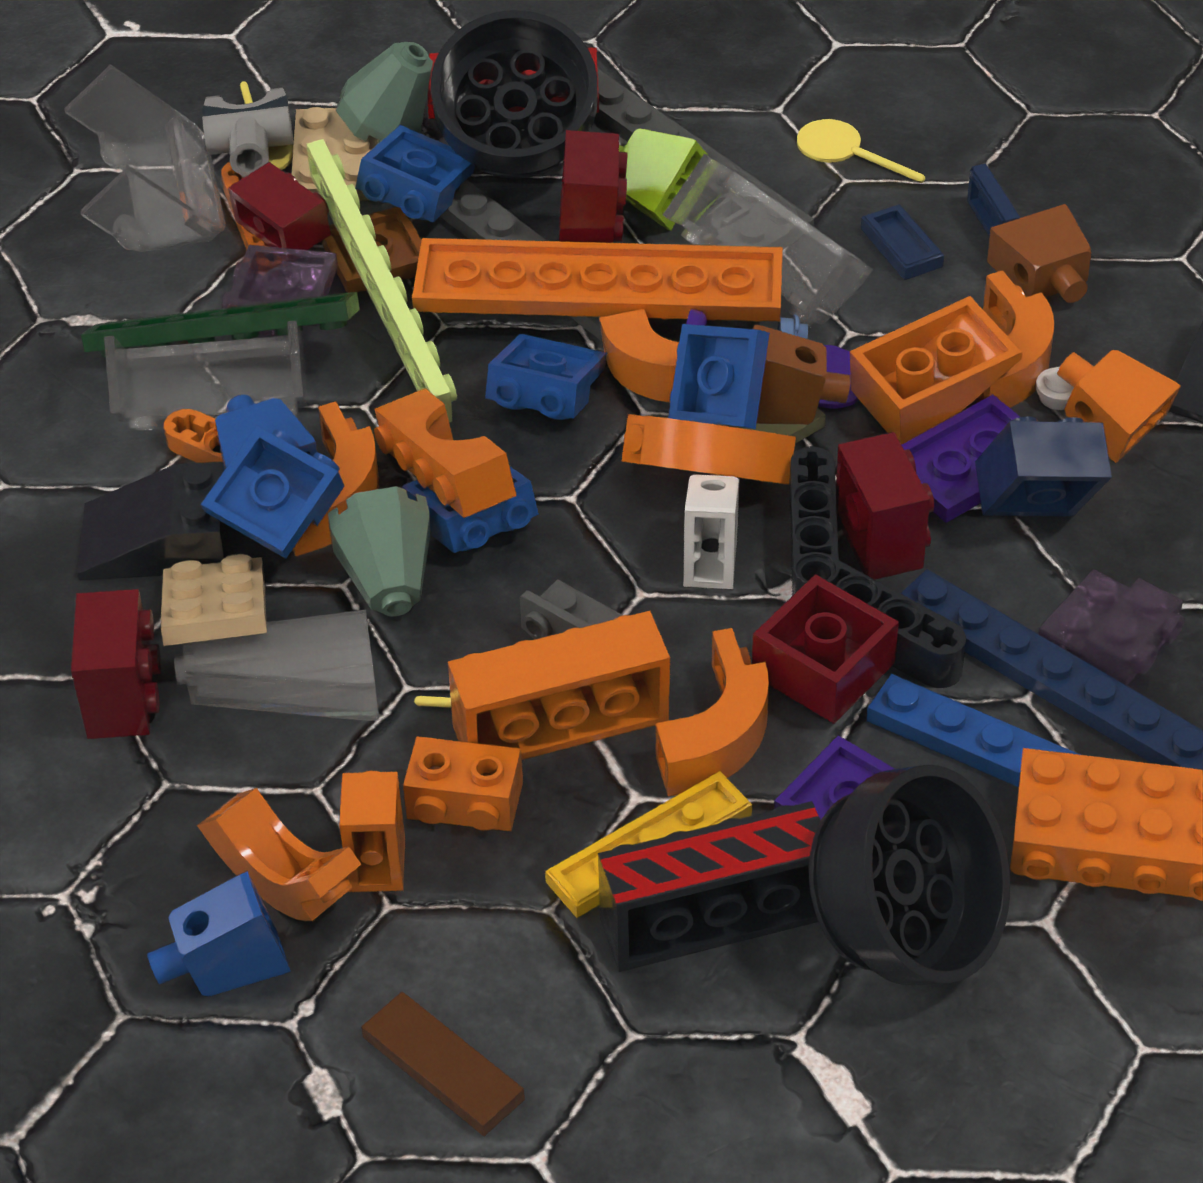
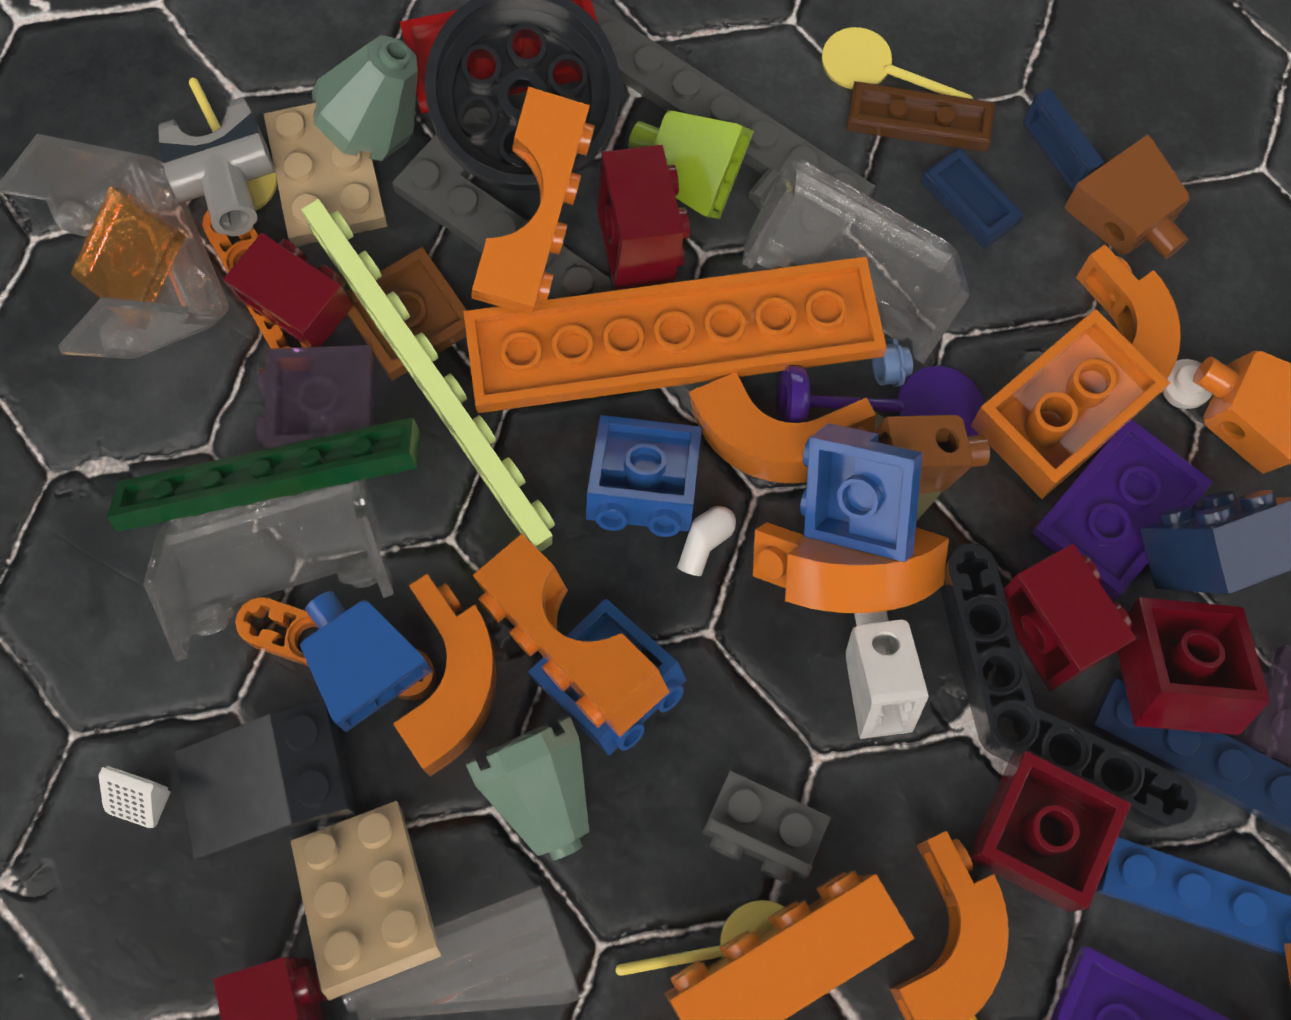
camera: 15 degrees left, 25 degrees up
blue plate [201,425,345,558] -> none
blue plate [355,125,475,222] -> none
none -> clear orange tile [70,186,186,325]
none -> white slope [99,766,171,828]
none -> orange arch [472,86,595,315]
none -> white arm [677,506,736,576]
none -> reddish brown tile [846,81,995,152]
none -> dark red brick [1118,597,1270,735]

